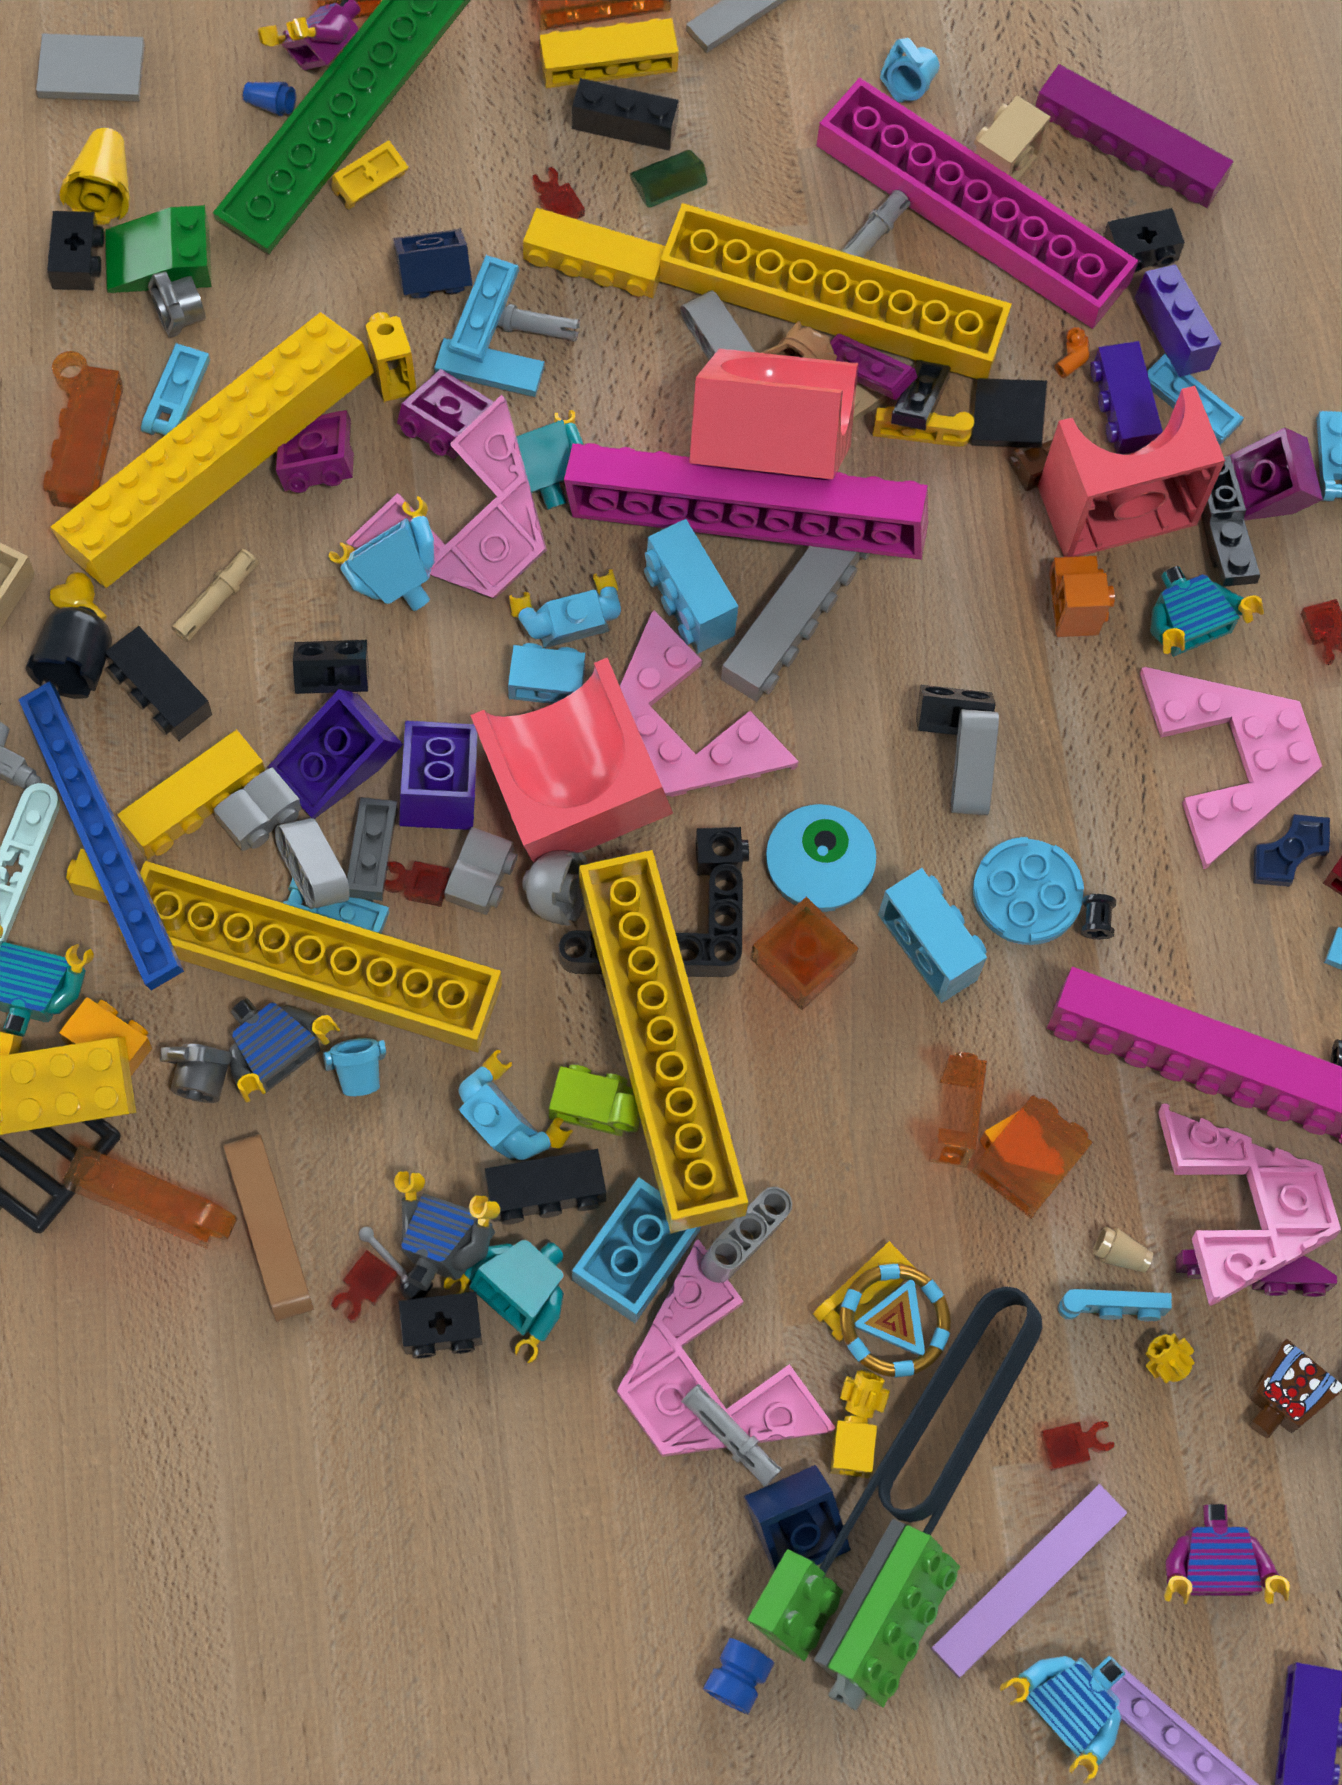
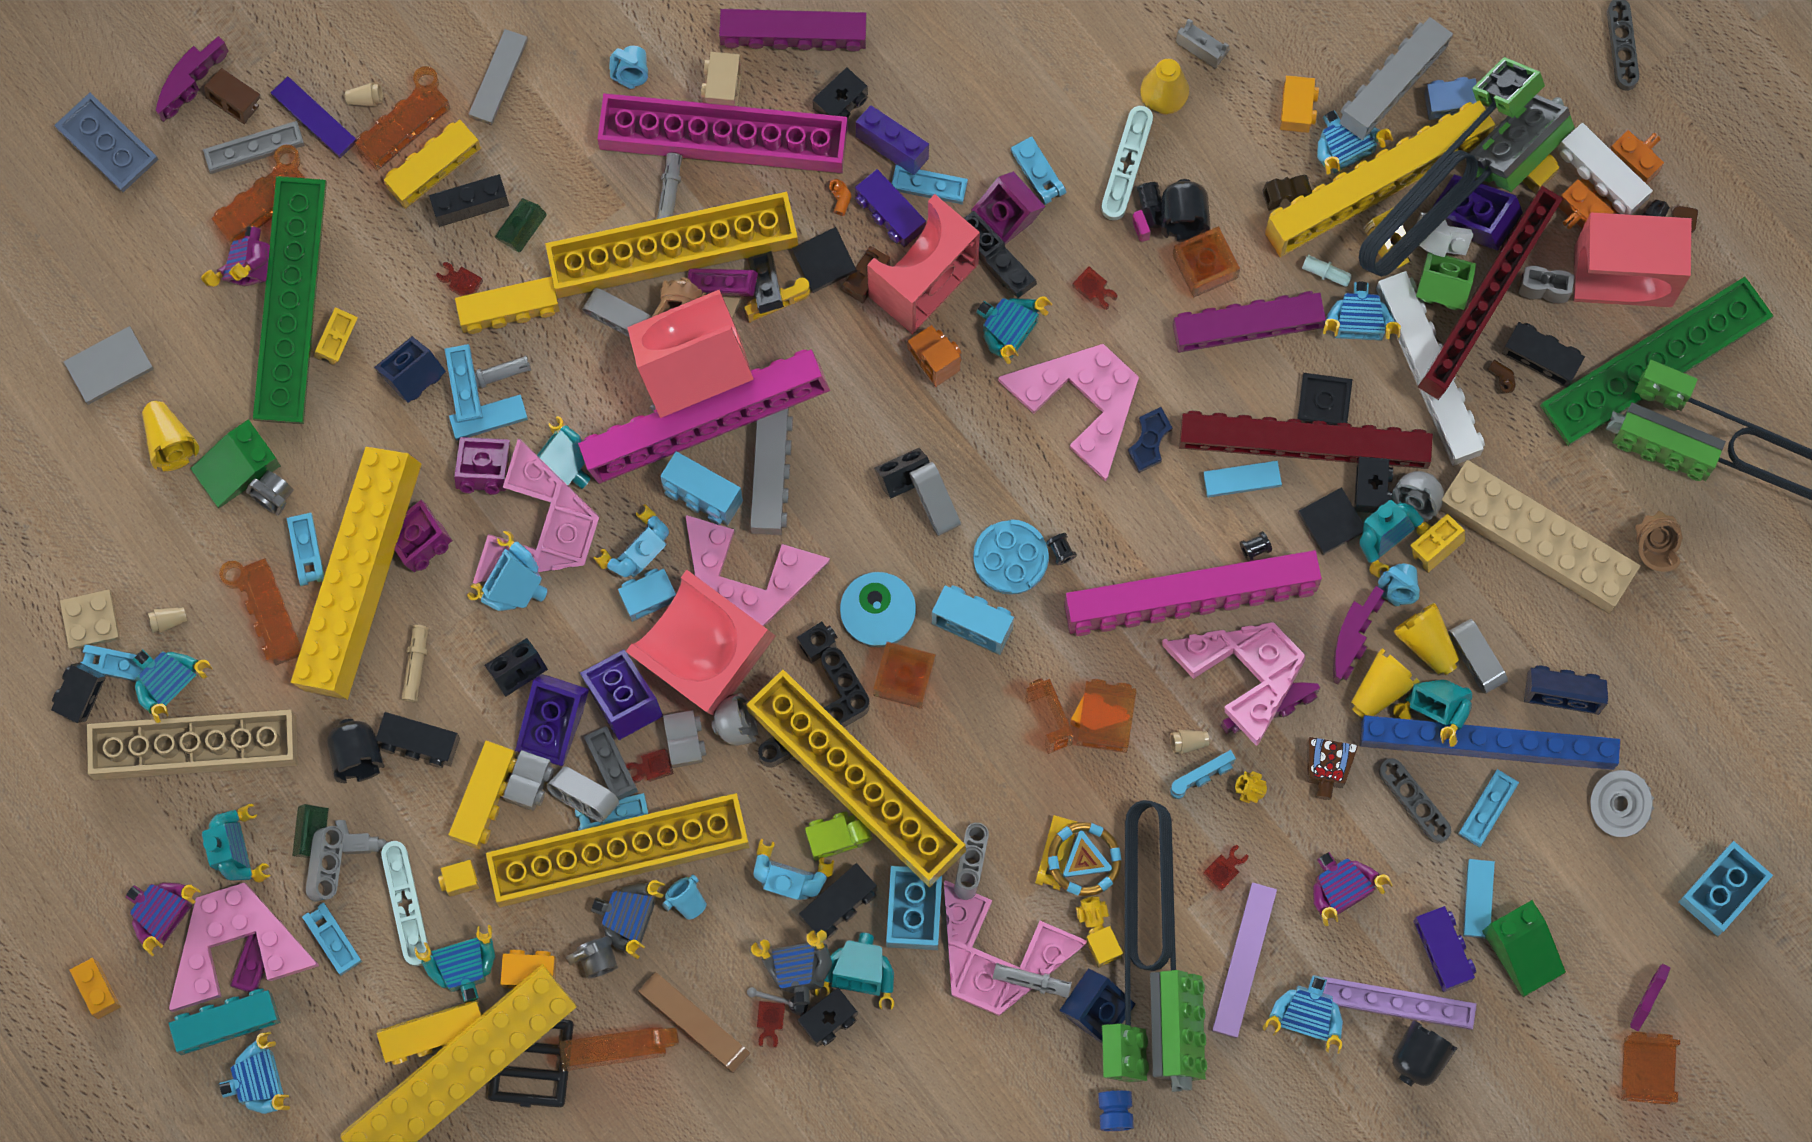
camera: 25 degrees left, 5 degrees up
blue plate [18,681,184,991] -> none
black brick [47,211,104,291] -> none
yellow rock [50,572,107,621] -> none
blue cone [243,82,296,116] -> none
yellow torso [365,312,417,402] -> none

